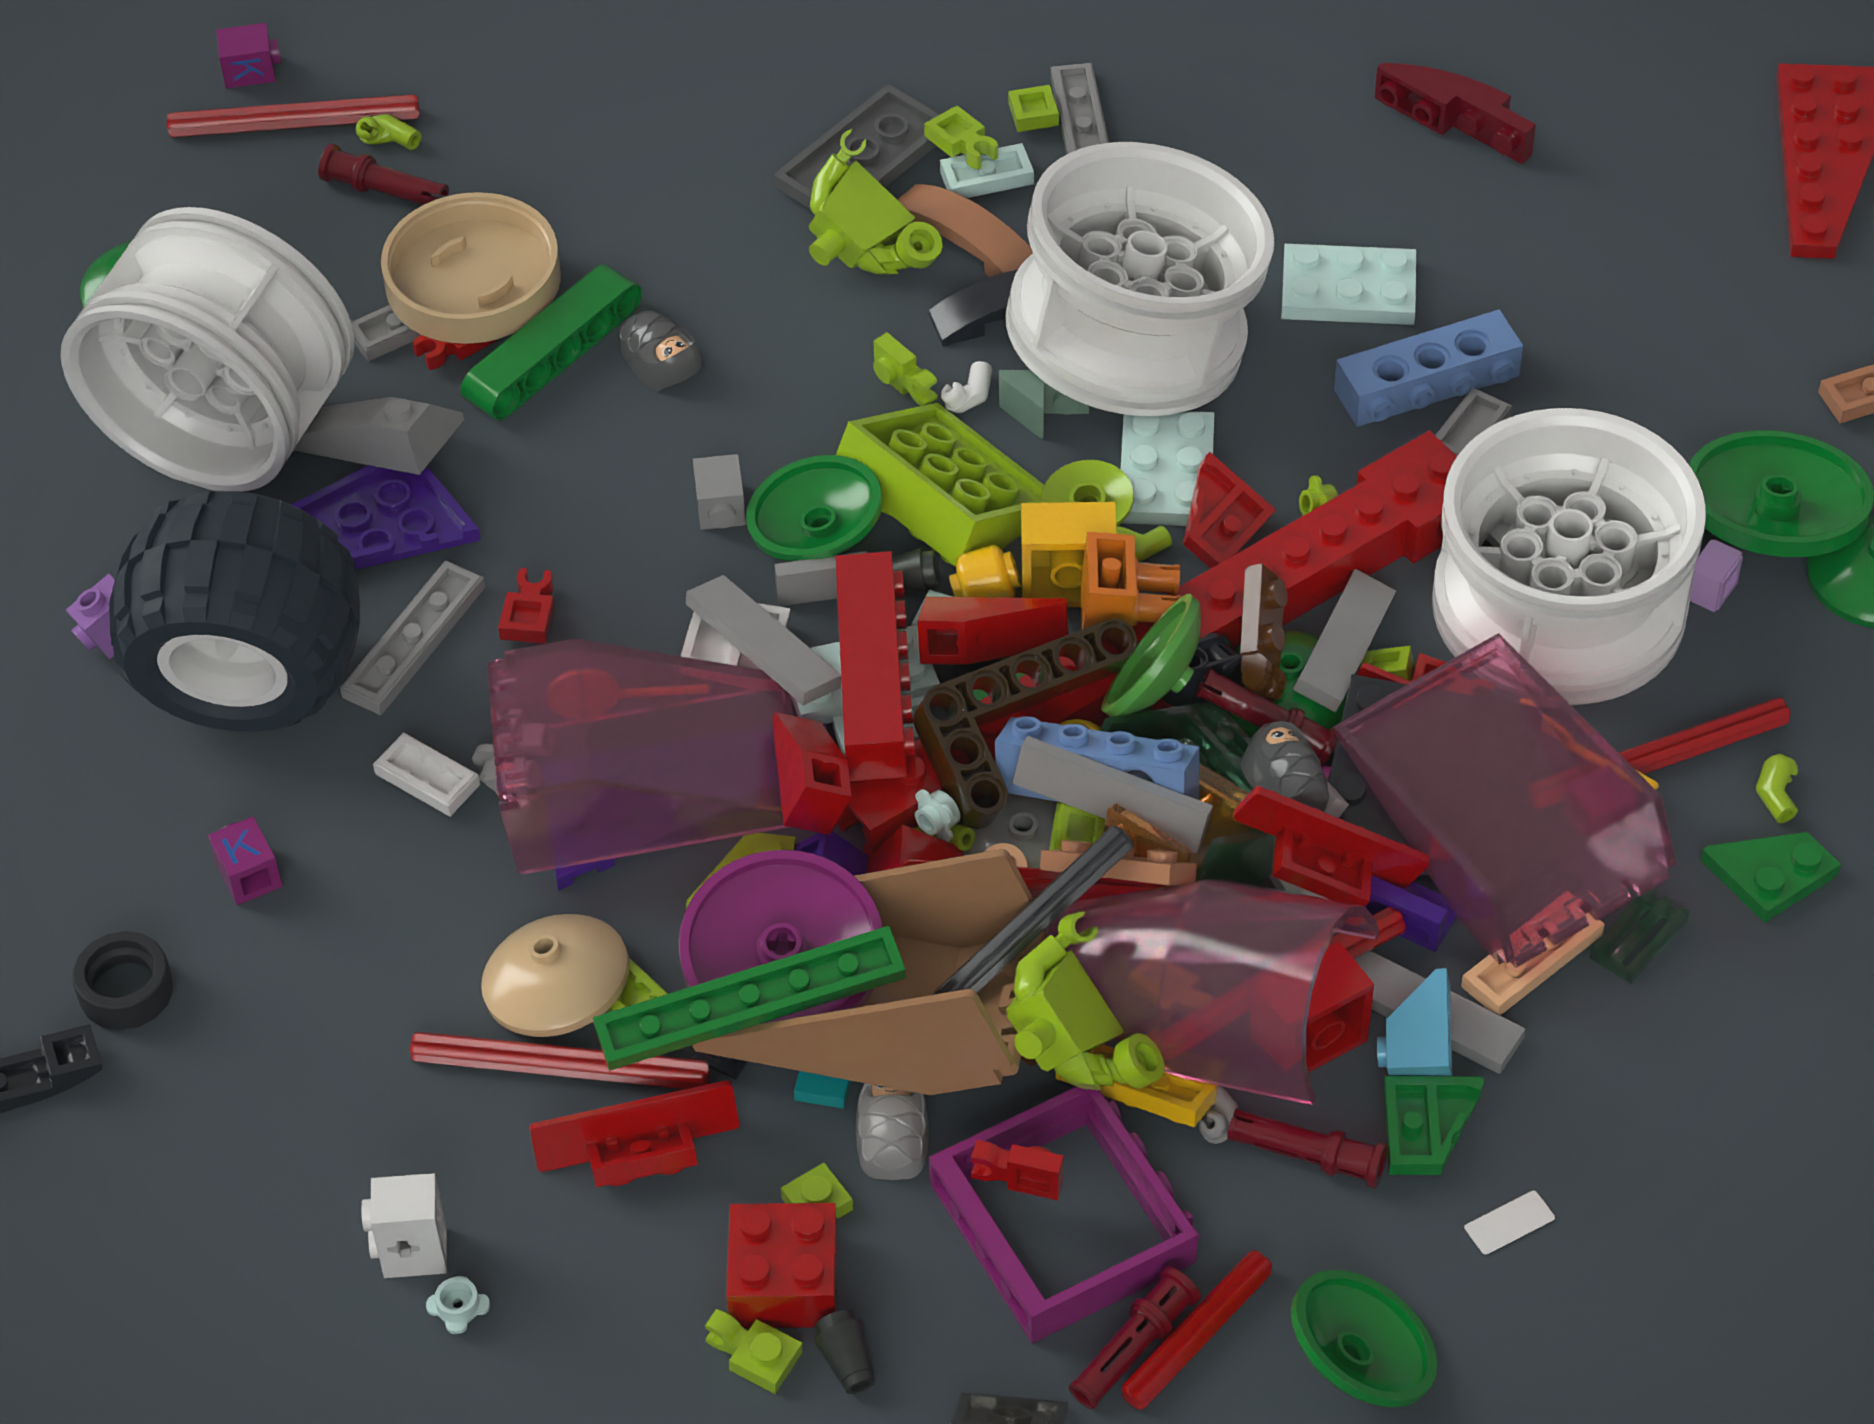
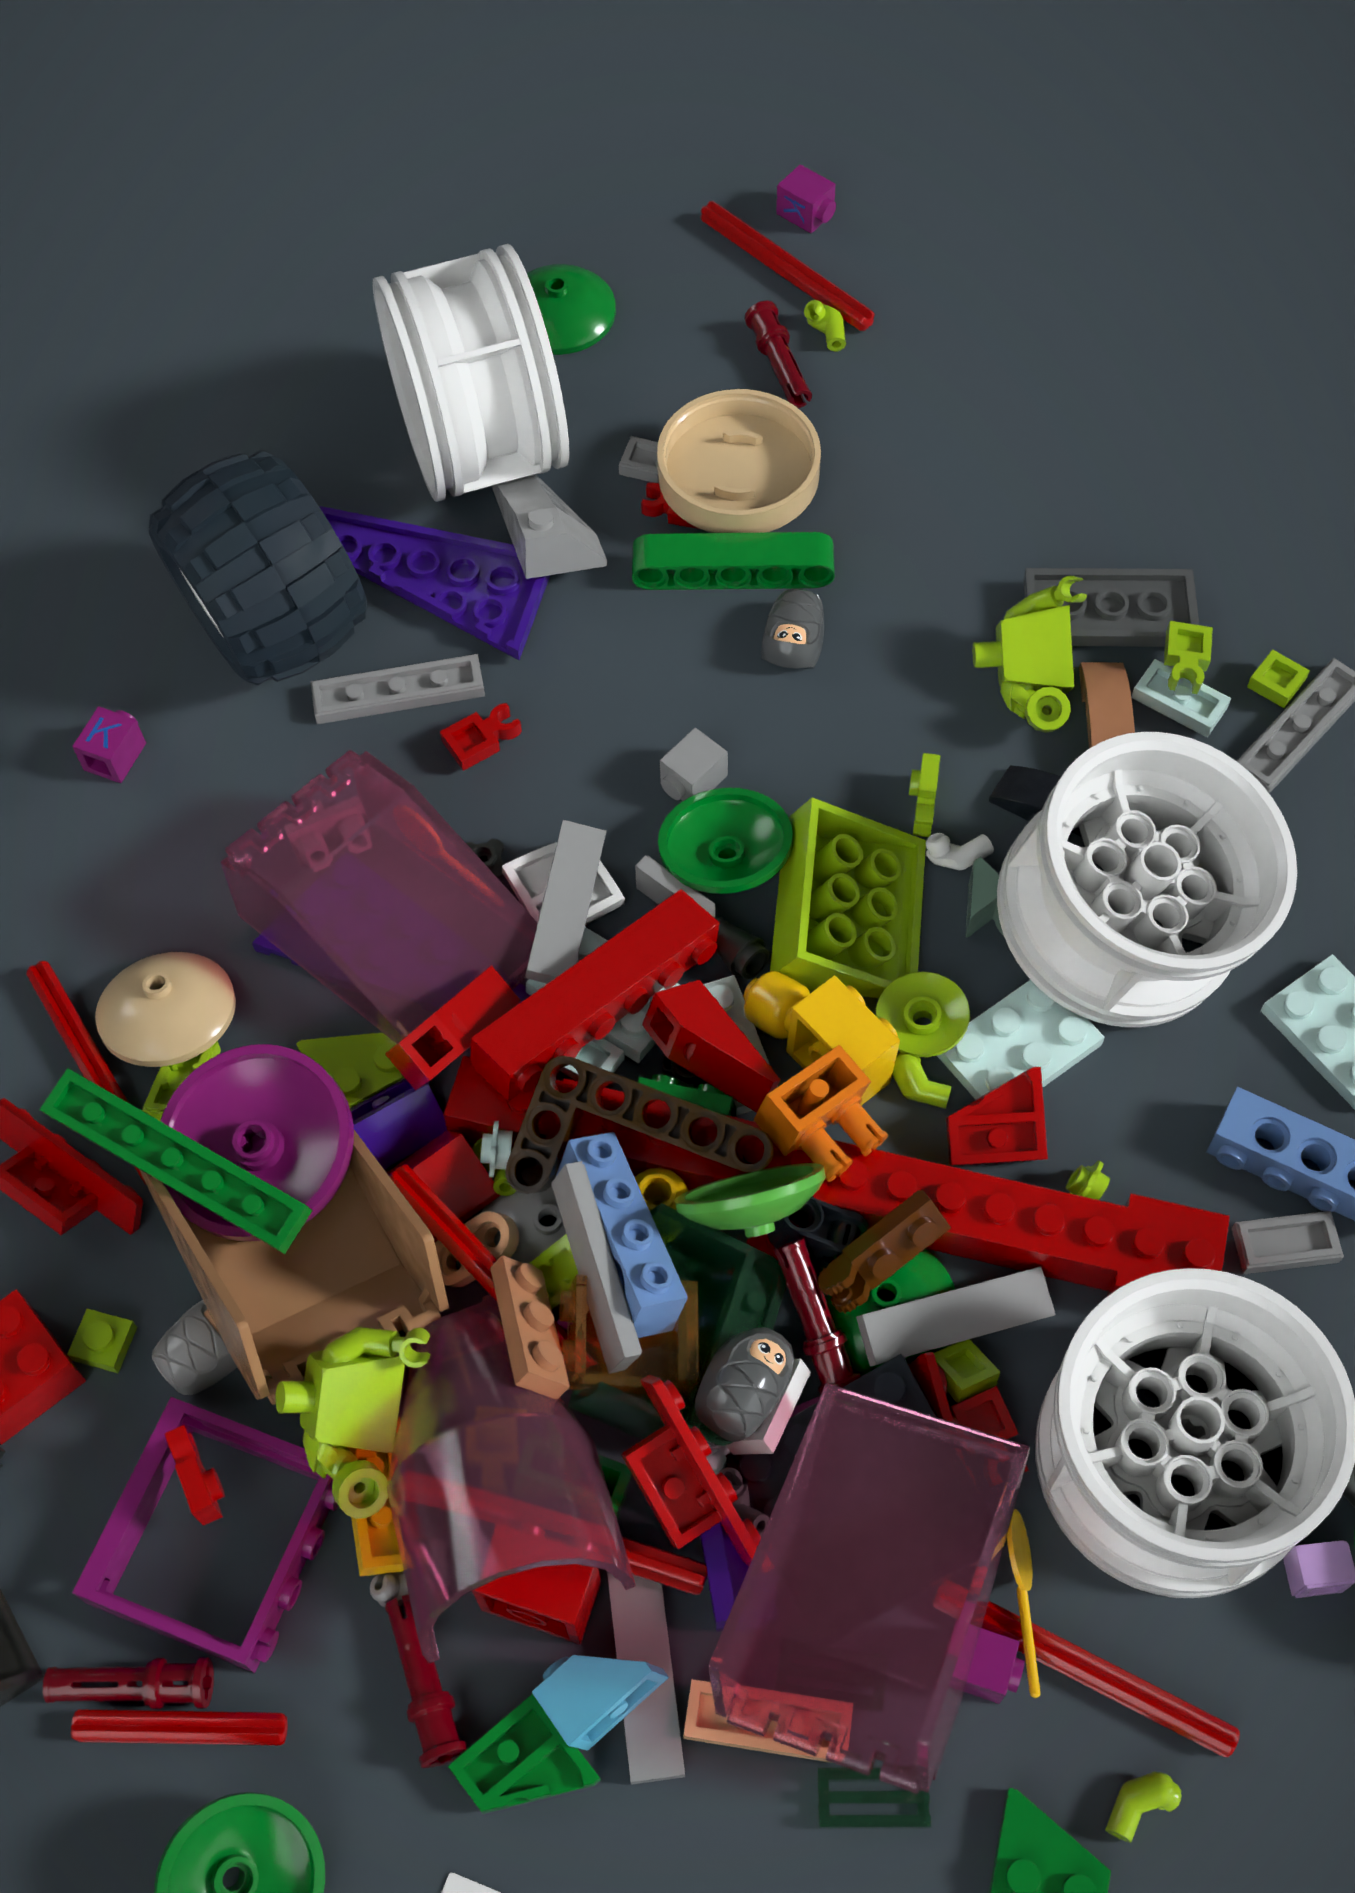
camera: 50 degrees right, 10 degrees up
white plate [373,732,480,817] -> none
black axle [933,825,1134,995] -> none

